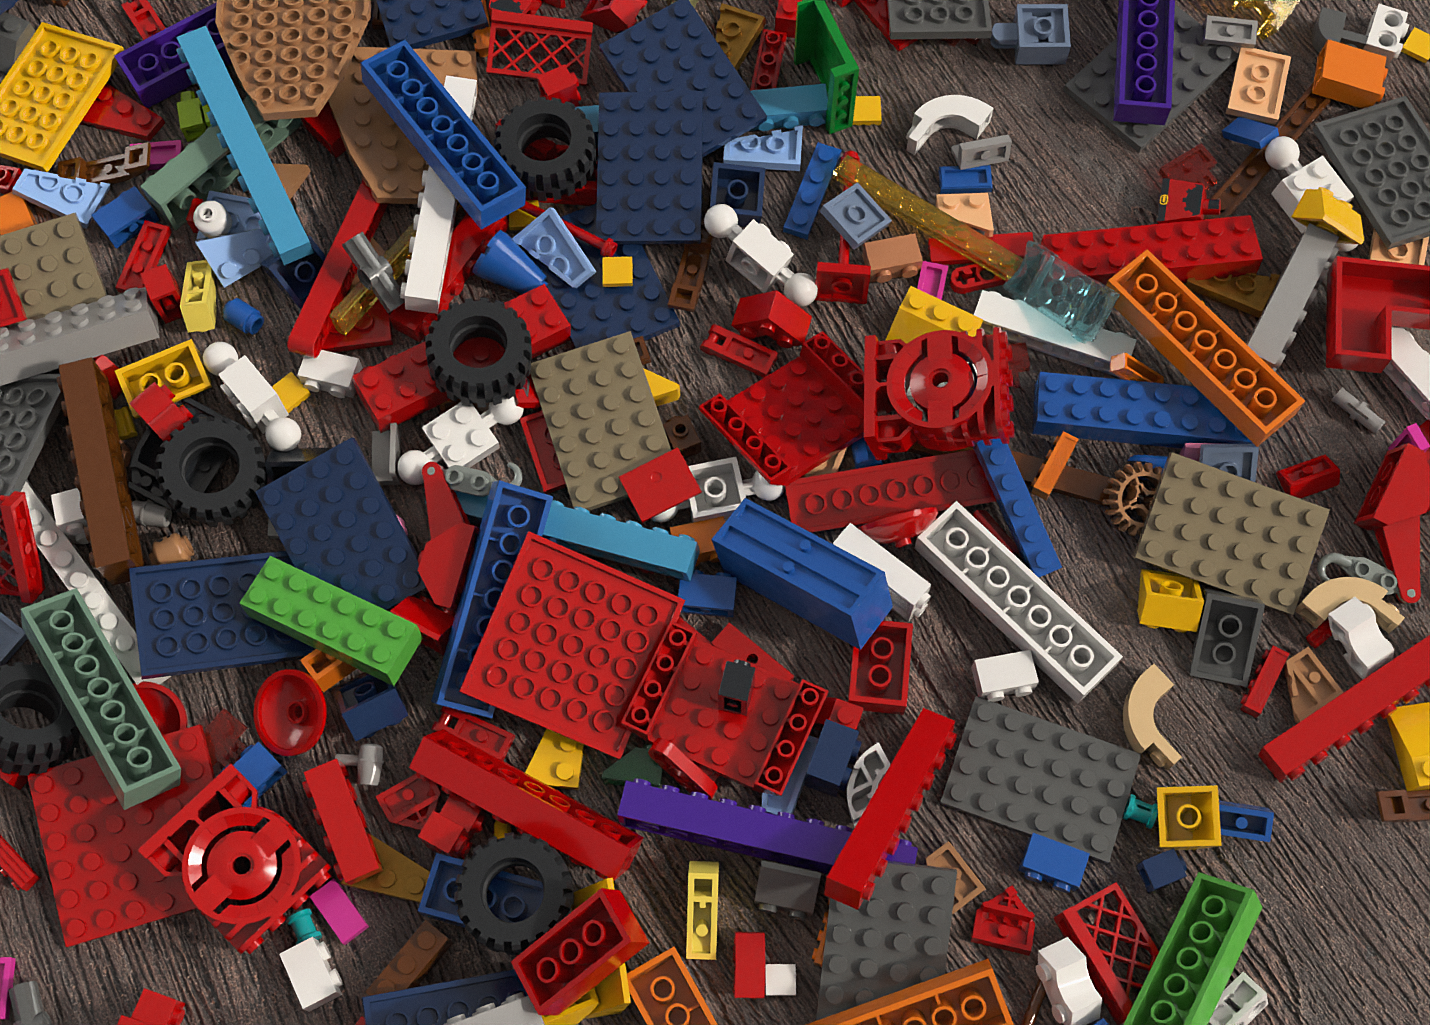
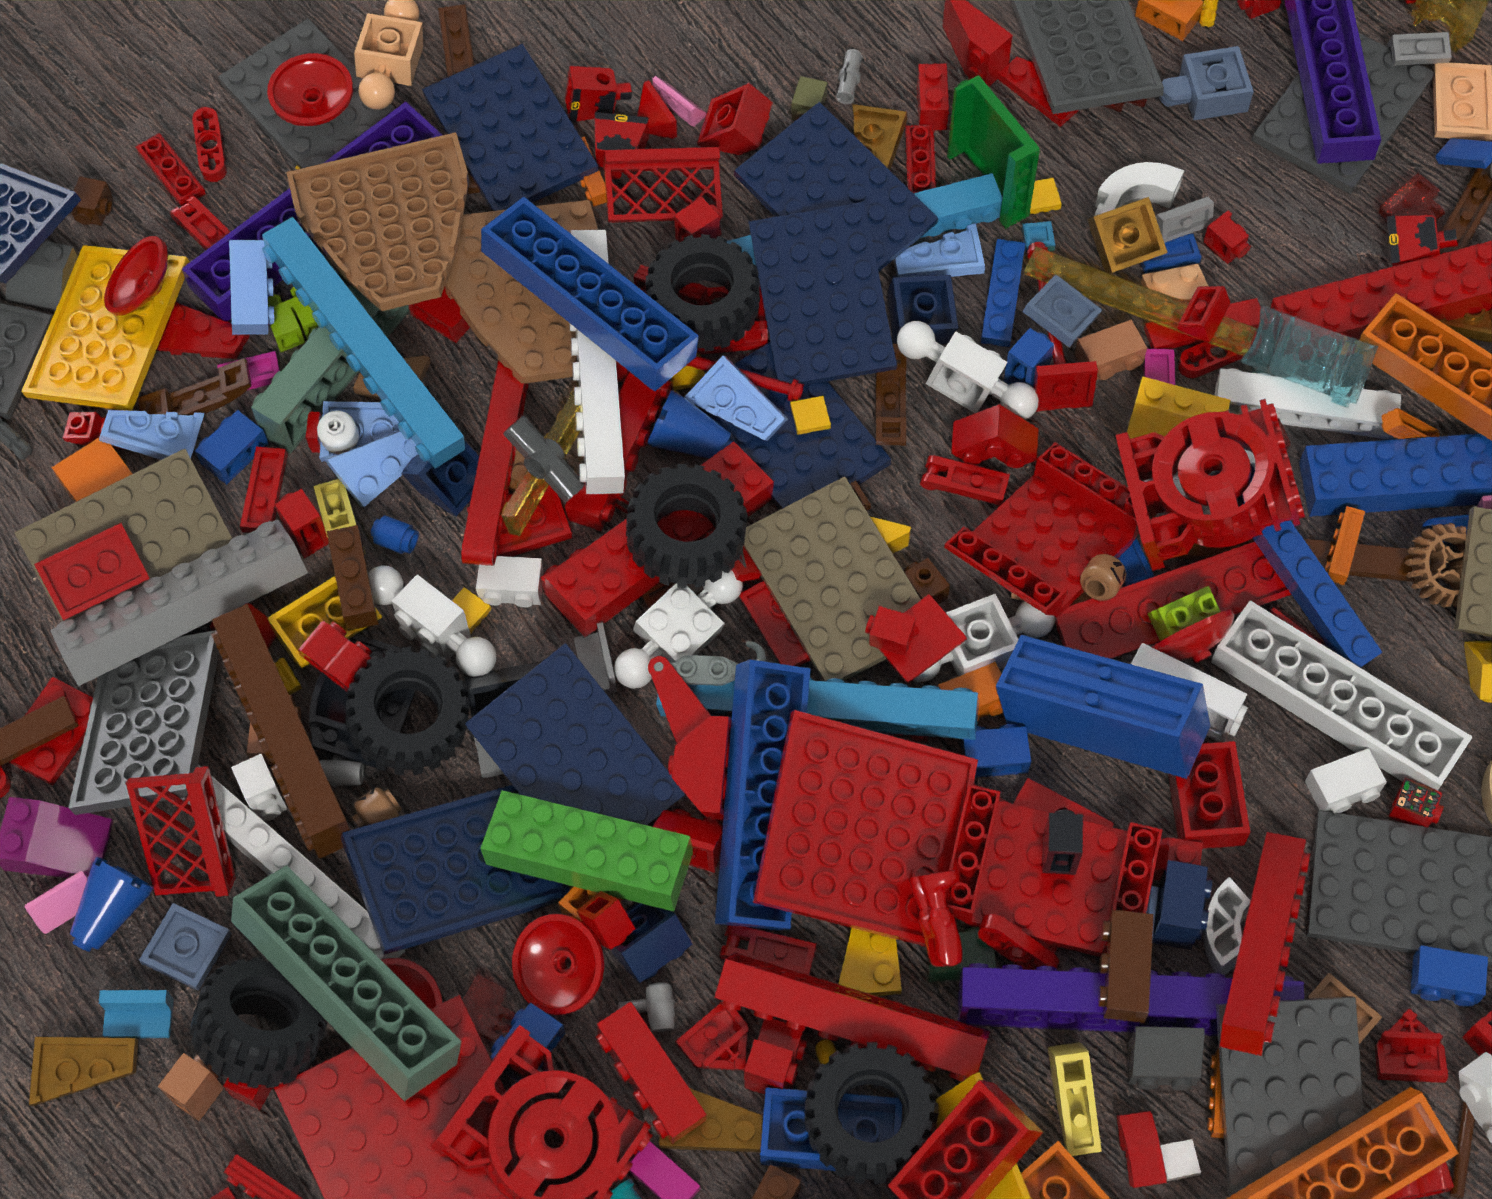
camera: 10 degrees left, 5 degrees down
none -> red dish [104,236,169,316]
none -> light blue brick [229,240,274,335]
none -> reddish brown brick [327,525,379,631]
none -> red brick [576,891,635,950]
none -> red brick [865,606,916,656]
none -> red piece [909,869,962,967]
none -> blue brick [1004,328,1054,387]
none -> dark azure tile [1022,221,1055,253]
none -> medium nougat head [1080,554,1126,601]
none -> pearl gold brick [1087,197,1168,275]
none -> reddish brown brick [1098,910,1153,1023]
none -> lime hips [1147,586,1221,641]
none -> red slope [1177,286,1230,342]
none -> red brick [1203,210,1251,264]
none -> brick [1388,778,1444,827]

